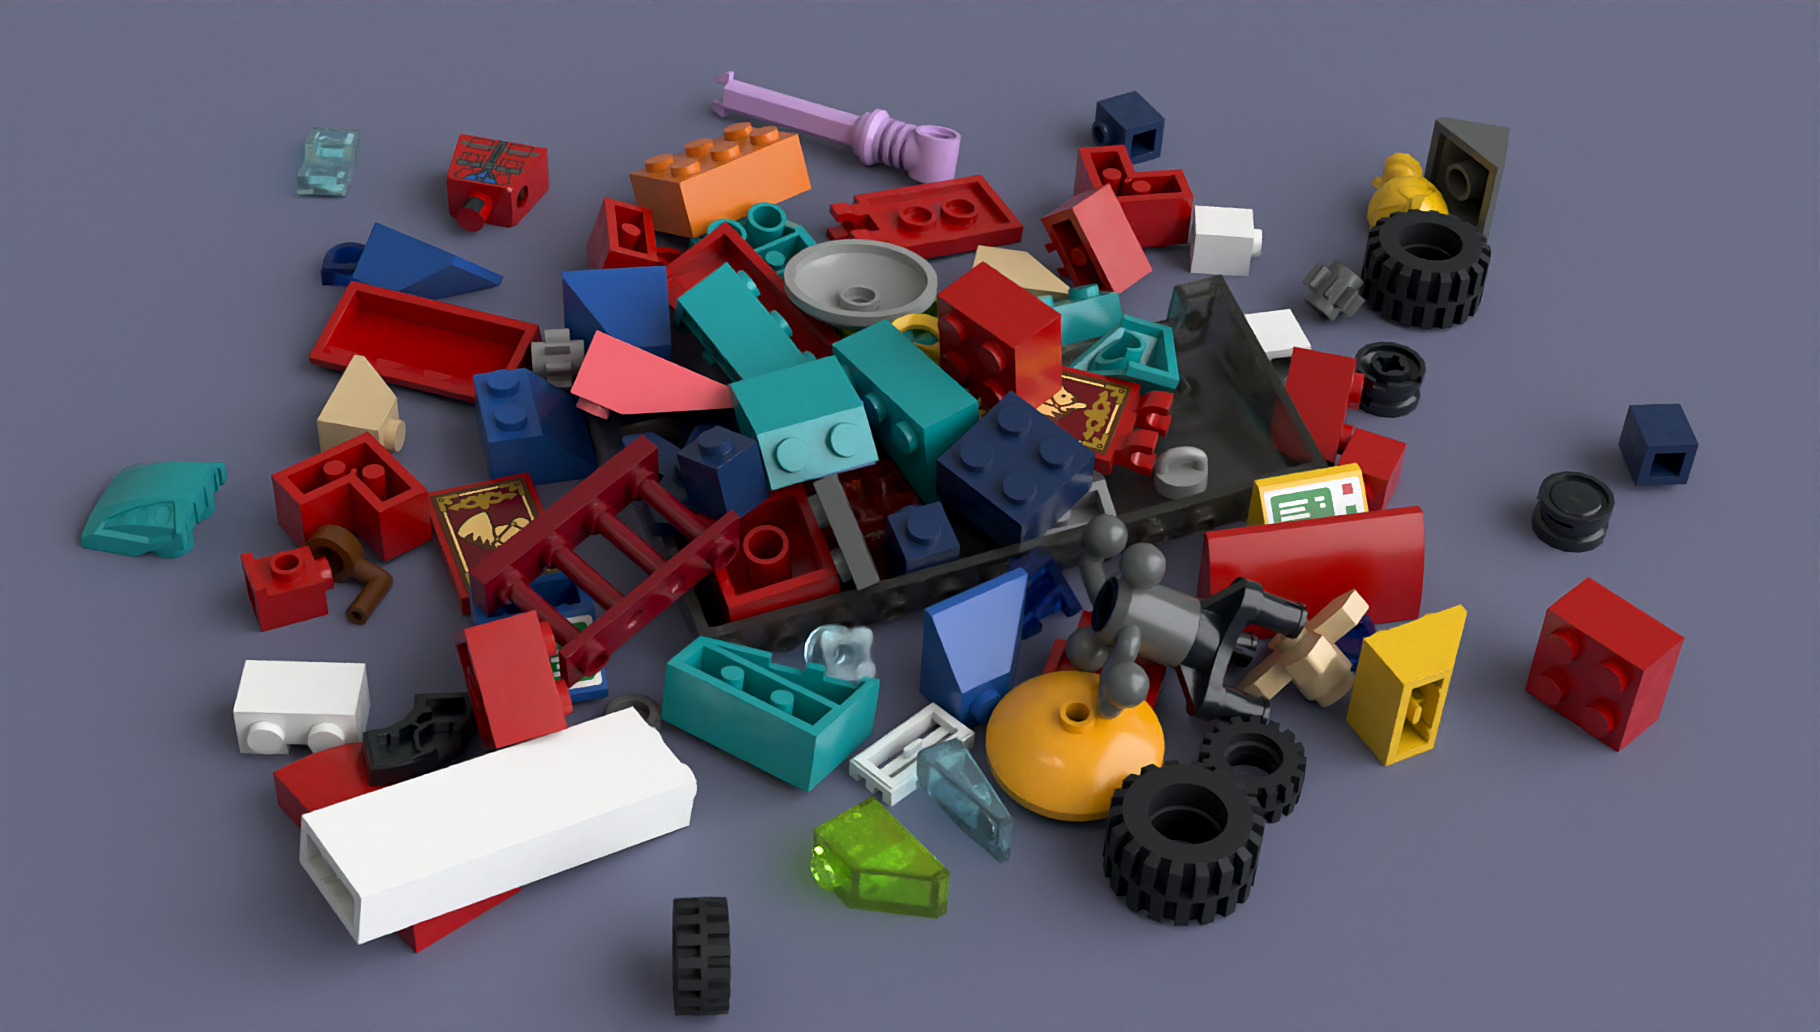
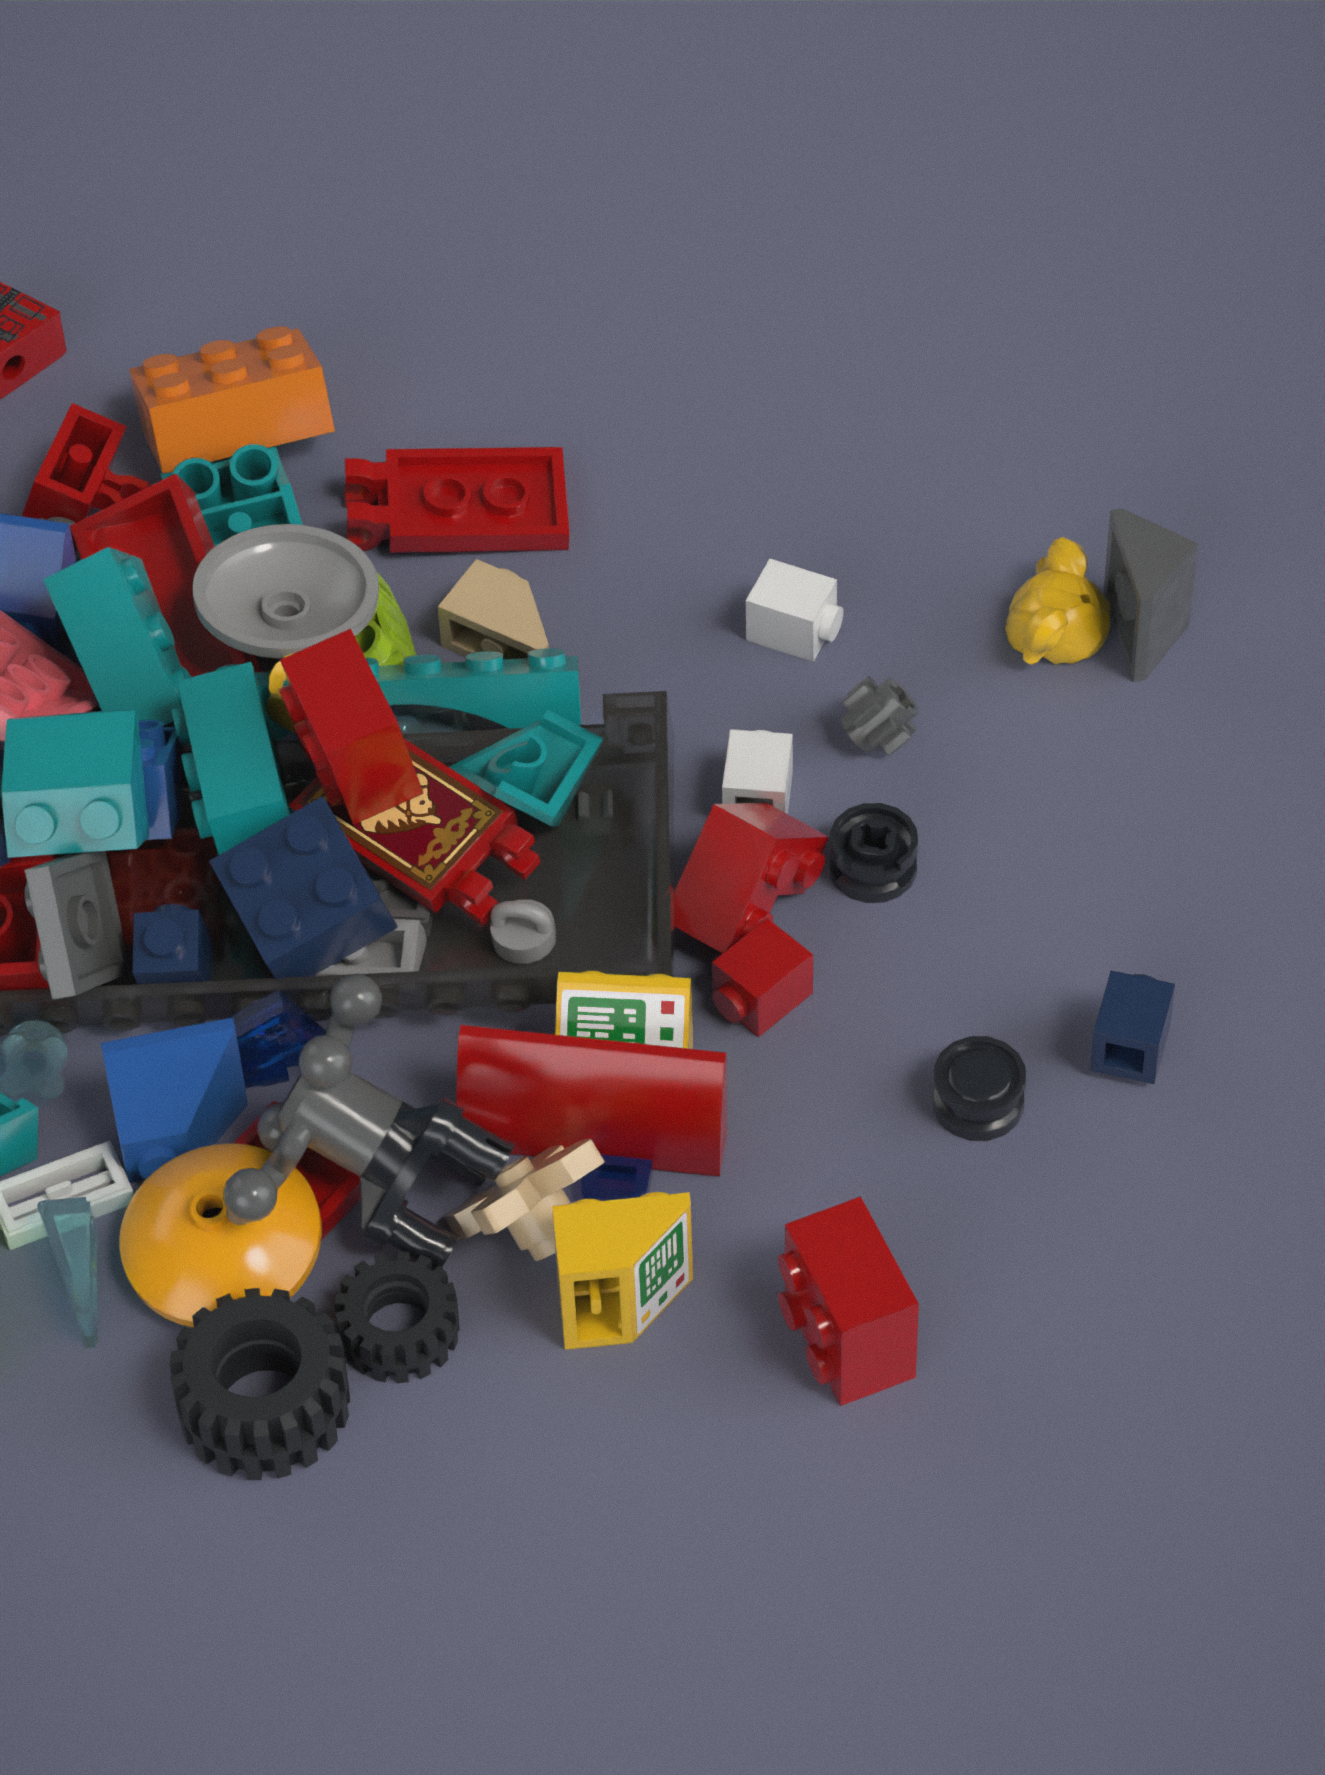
camera: 25 degrees right, 10 degrees up
lavender piece [711,71,961,183] -> none
brick [1040,183,1152,295] -> none
red brick [1073,145,1194,248] -> none
dark blue brick [1092,91,1165,165] -> none
black tyre [1360,209,1491,330] -> none

